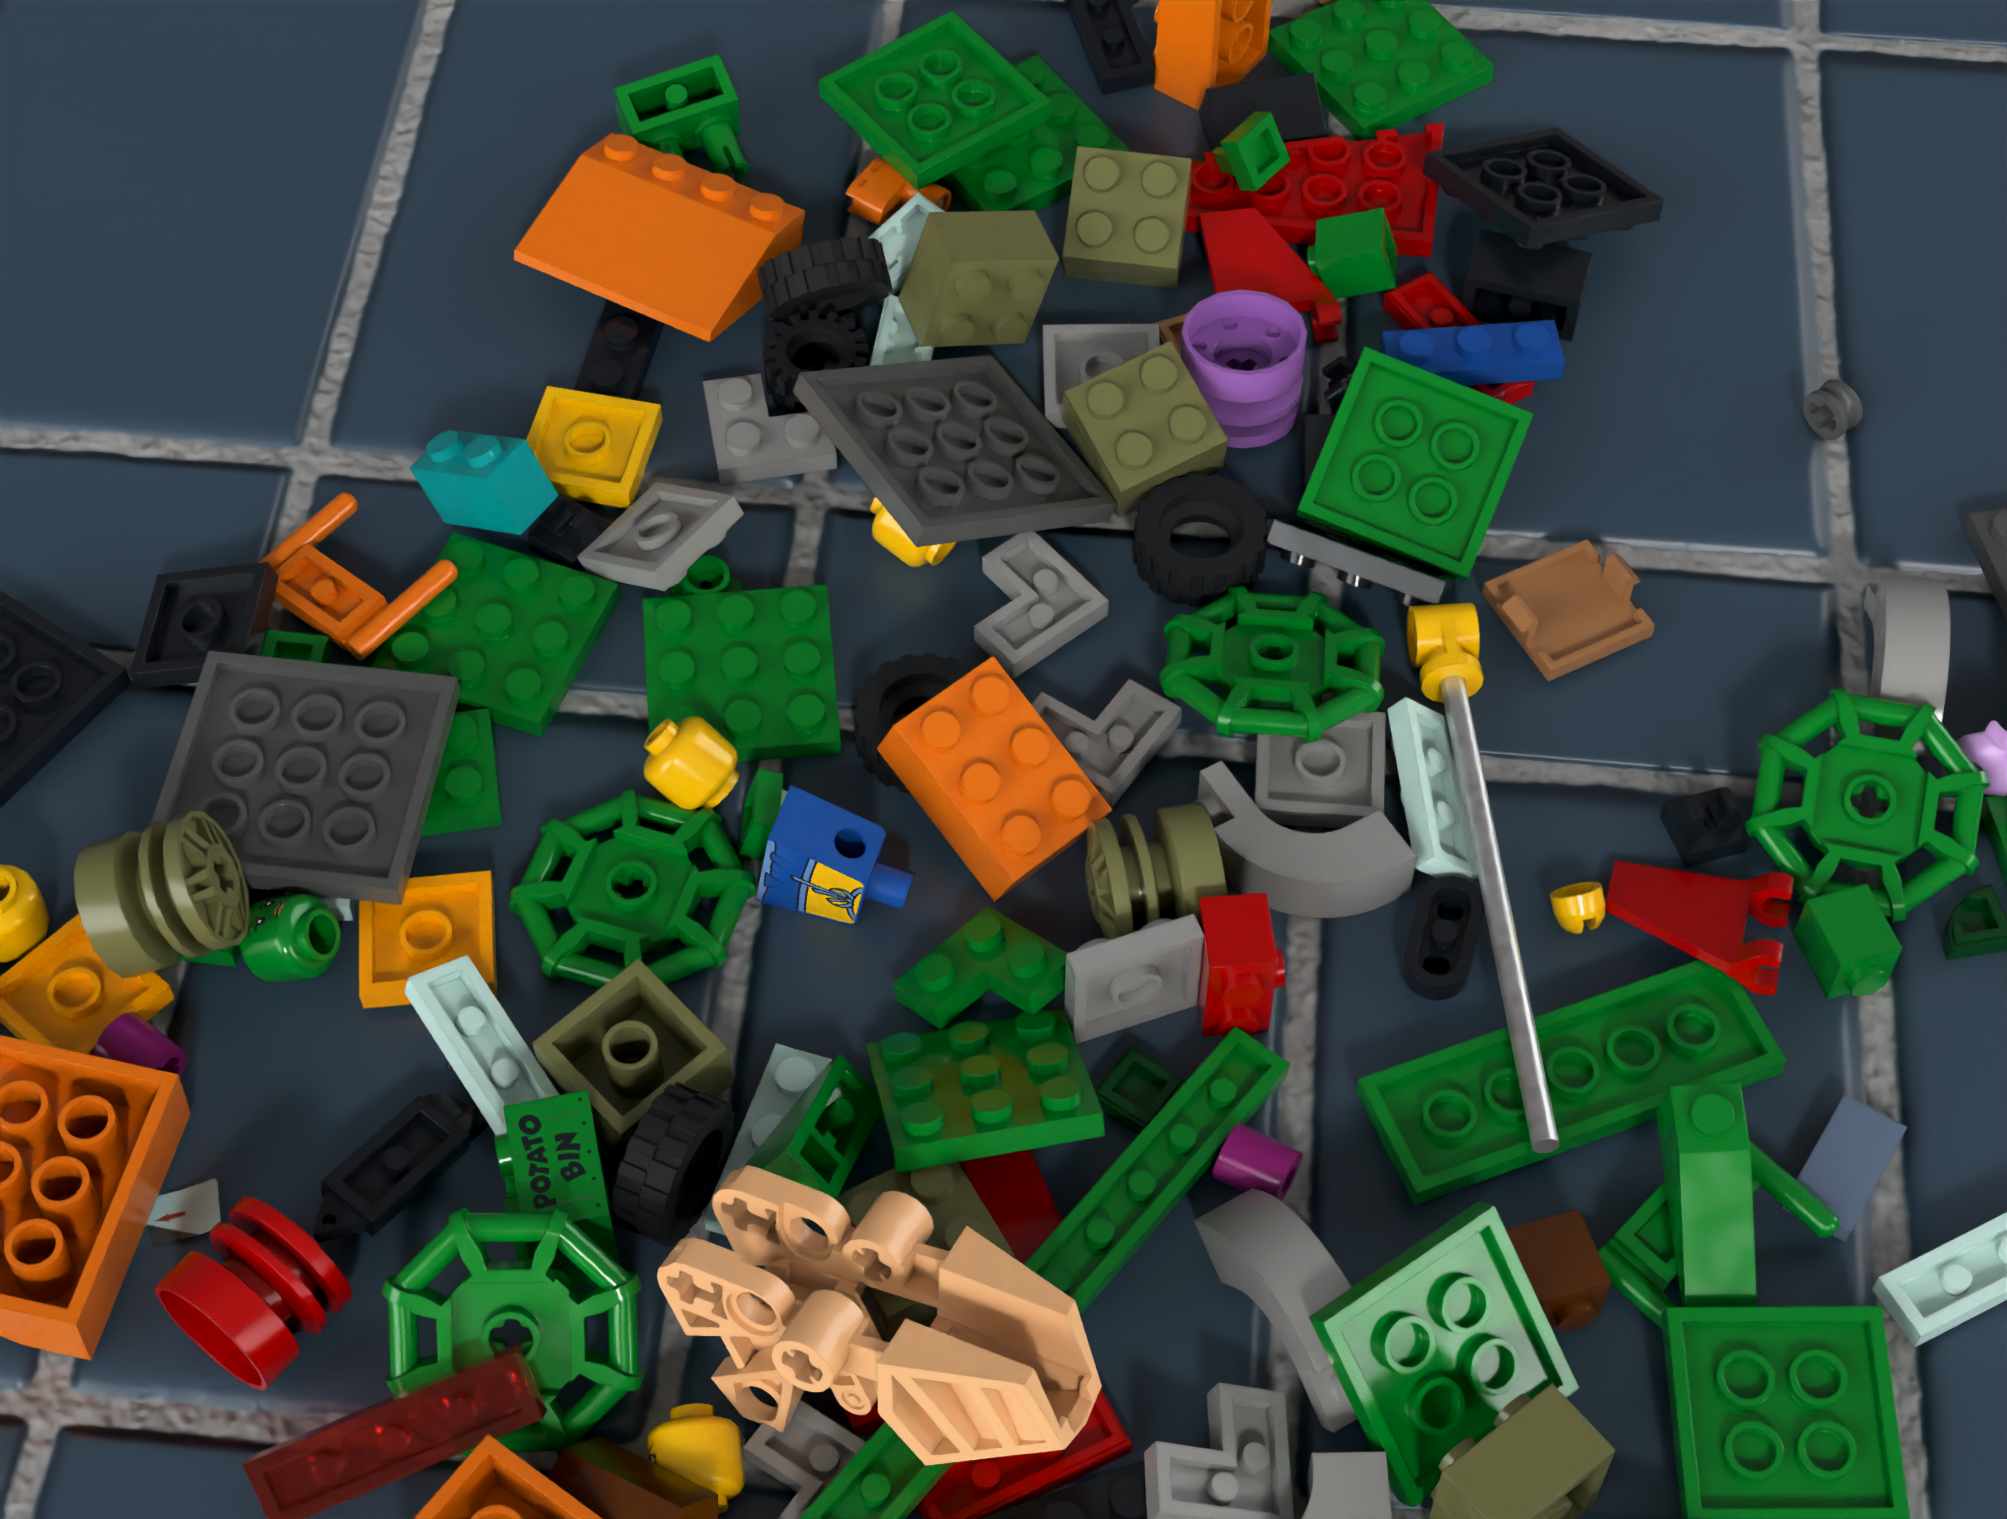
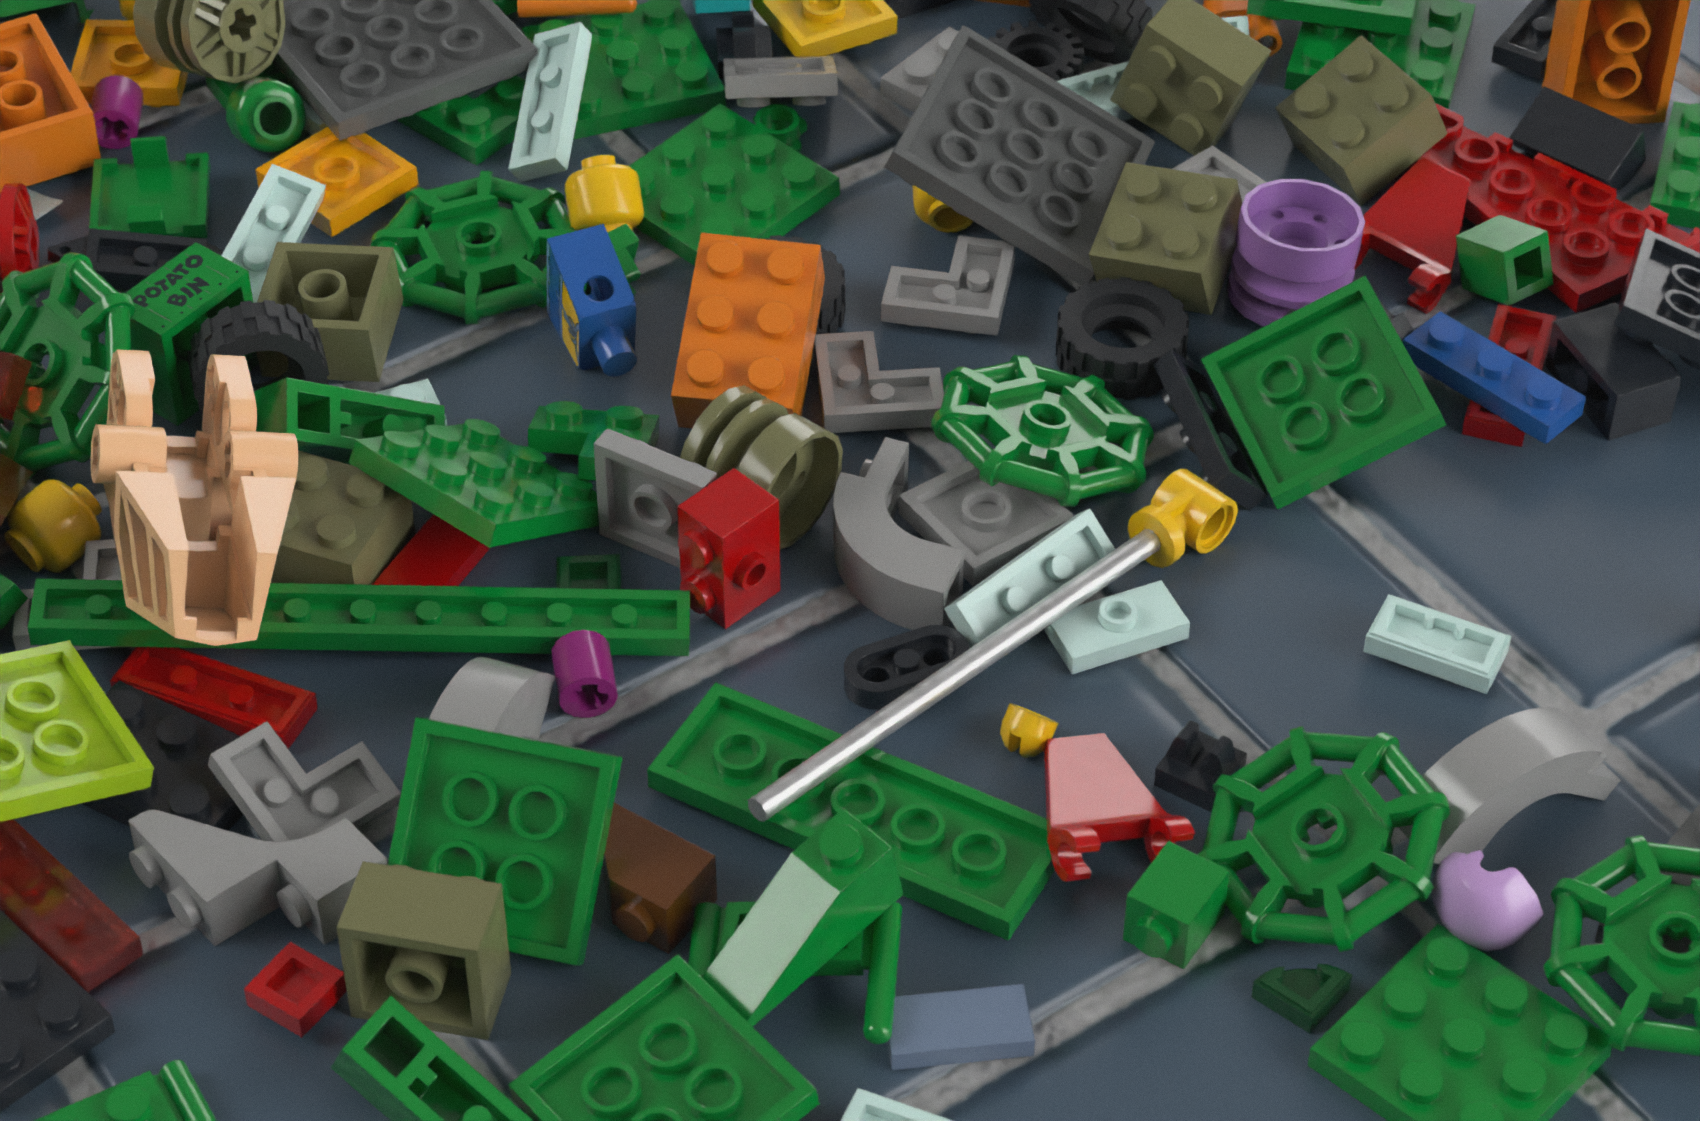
camera: 50 degrees right, 10 degrees down
green tile [1212,111,1290,191] -> none
medium nougat piece [1482,539,1655,682] -> none
none -> green piece [89,136,211,238]
none -> light aqua plate [508,22,592,182]
none -> light aqua plate [1044,580,1190,674]
none -> light aqua plate [1363,594,1511,694]

